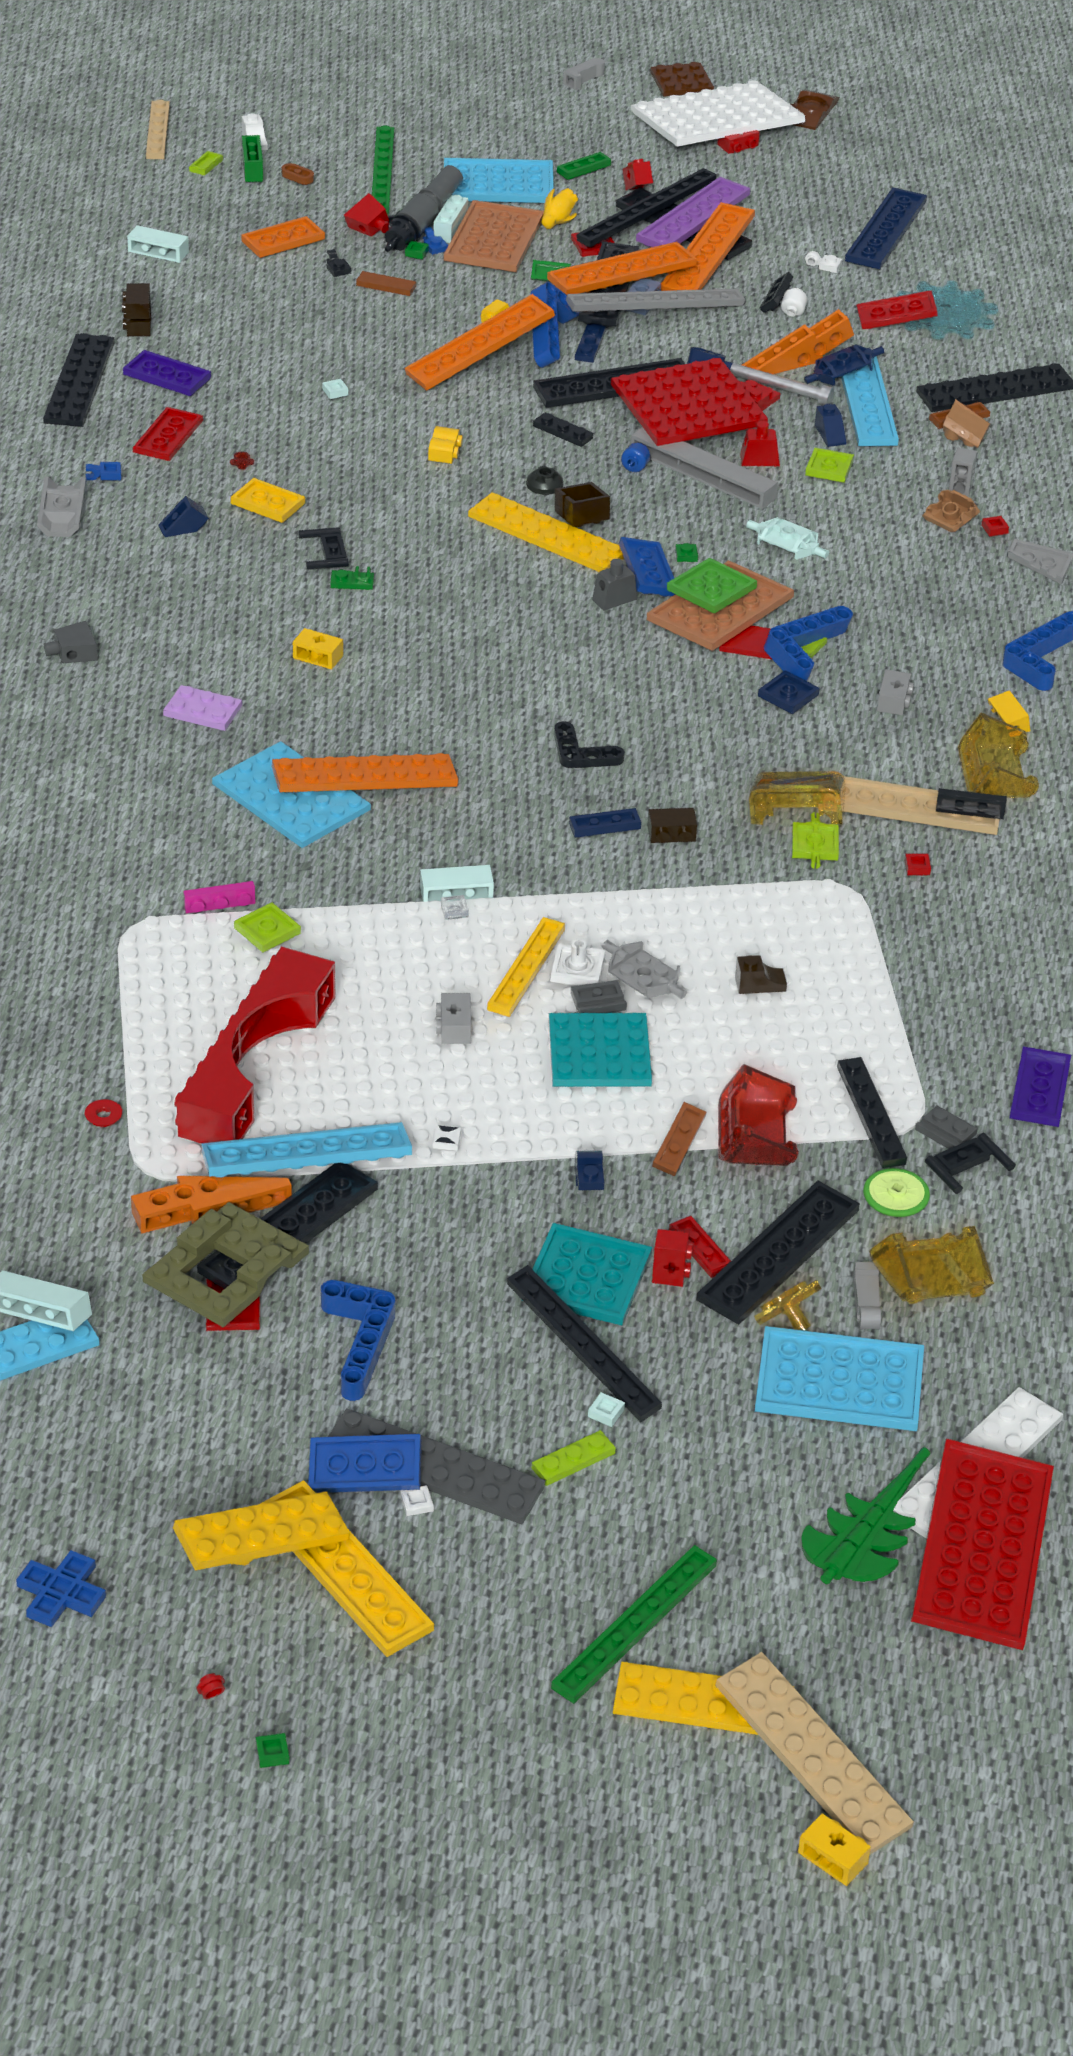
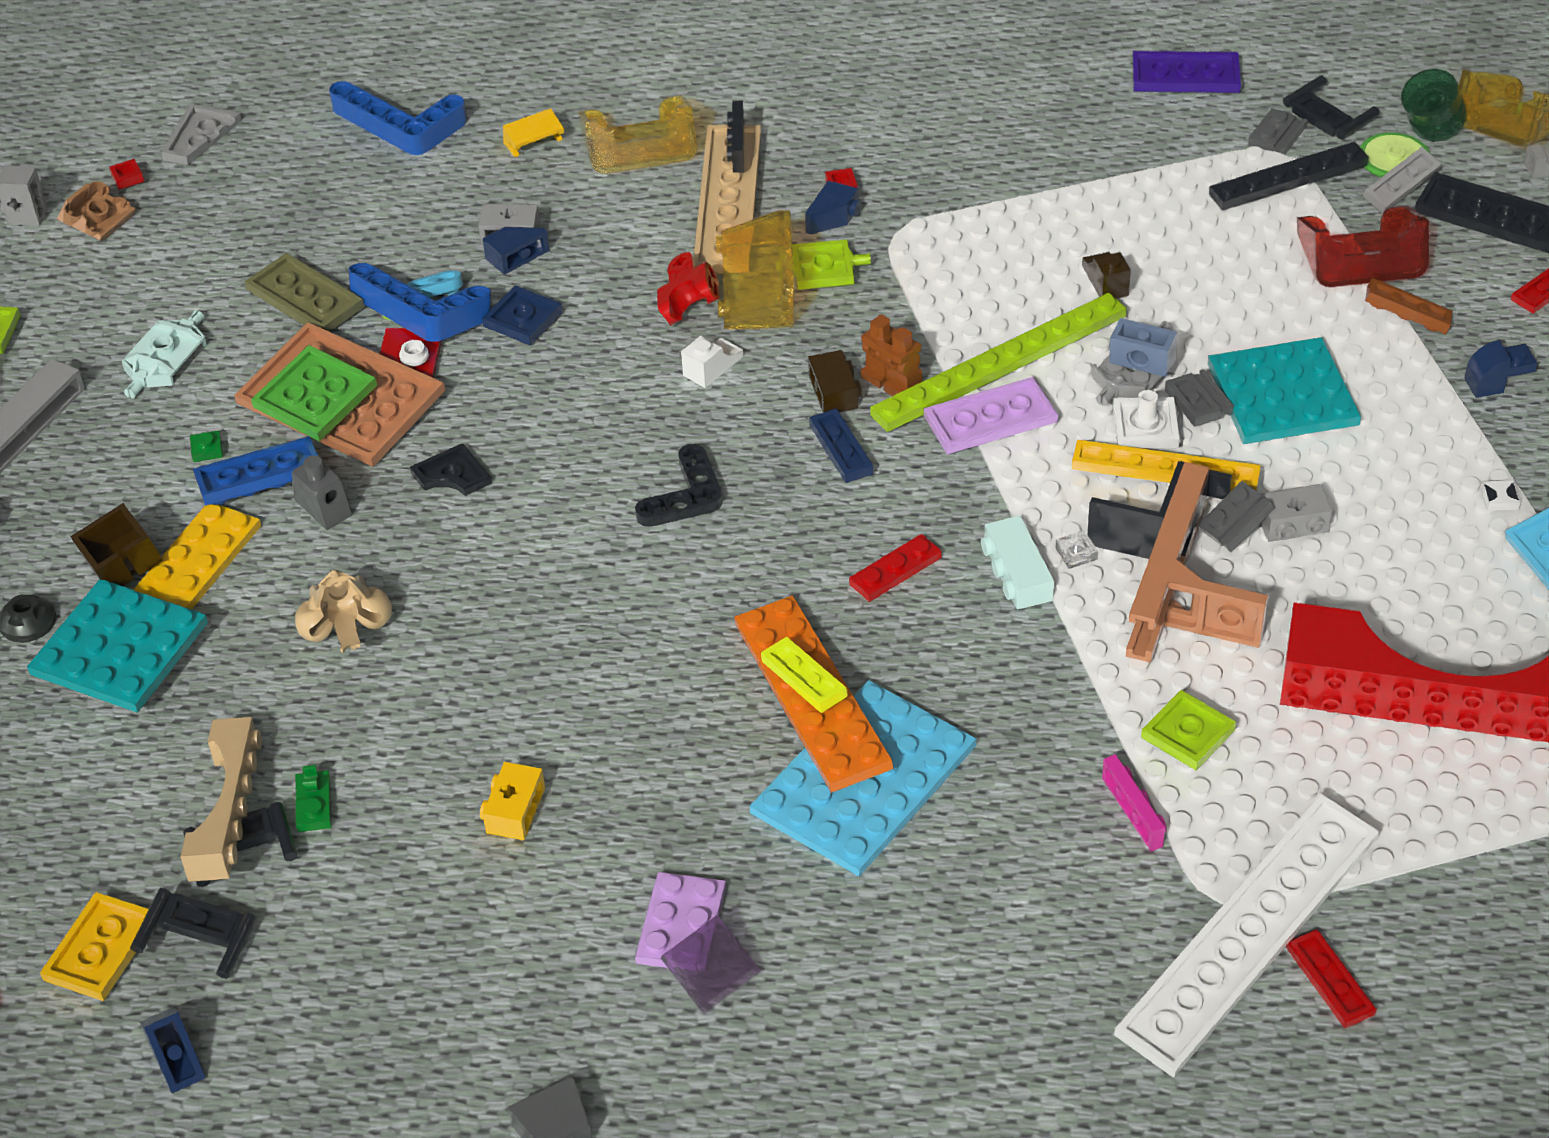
camera: 95 degrees left, 5 degrees up
none -> teal plate [27,579,208,713]
none -> black plate [130,888,256,979]
none -> tan arch [180,717,262,882]
none -> olive plate [245,253,364,332]
none -> tan hair [295,570,392,653]
none -> white plate [399,340,429,366]
none -> medium azure plate [407,270,463,299]
none -> black tile [410,443,492,496]
none -> dark blue slope [482,227,550,275]
none -> red piece [657,252,720,326]
none -> clear purple tile [661,915,761,1014]
none -> white arch [681,336,743,388]
none -> neon yellow plate [761,637,848,713]
none -> dark blue slope [805,180,861,235]
none -> red plate [849,533,942,602]
none -> dark orange hips [860,314,922,396]
none -> lime plate [870,292,1127,432]
none -> lavender tile [924,377,1058,455]
none -> nougat piece [1087,461,1268,663]
none -> sand blue brick [1110,318,1177,377]
none -> white plate [1114,794,1379,1078]
none -> dark grey plate [1198,481,1275,552]
none -> red tile [1286,929,1377,1029]
none -> light grey plate [1363,147,1442,213]
none -> clear green wheel [1401,68,1467,142]

